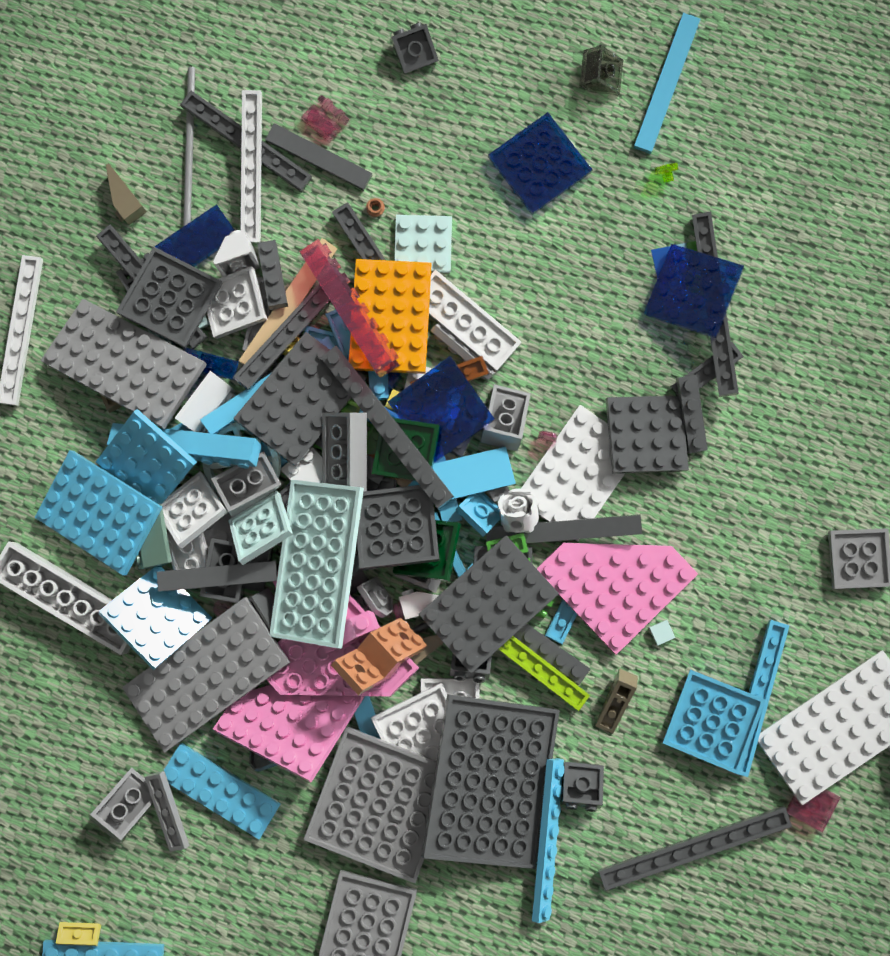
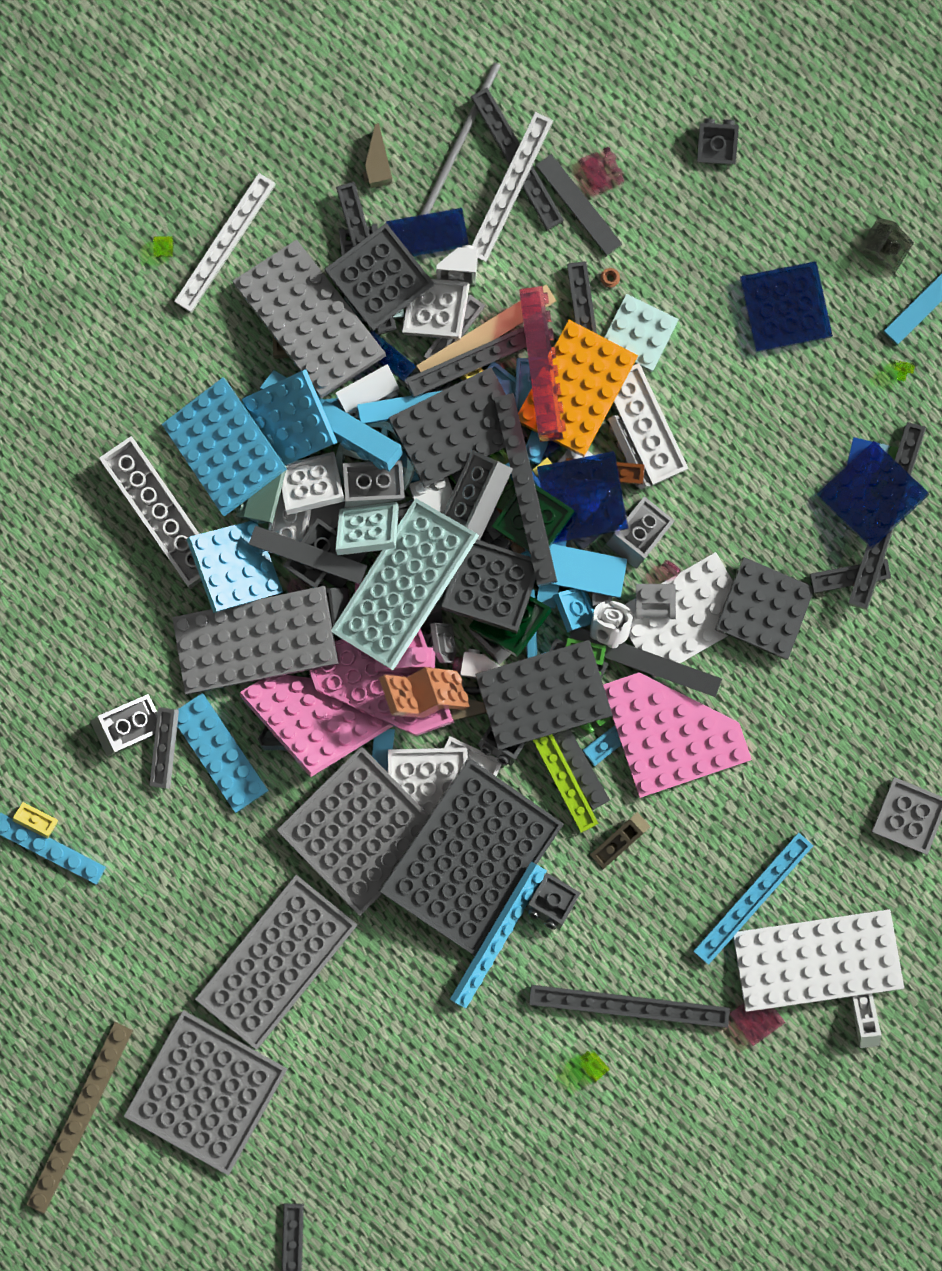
camera: 25 degrees right, 0 degrees up
dark grey plate [257,240,288,310] -> none
light aqua tile [648,620,675,646] -> none
medium azure plate [663,670,766,775] -> none
dark grey plate [676,375,708,453] -> none
none -> clear neon green brick [579,1050,610,1082]
none -> light grey plate [636,584,676,619]

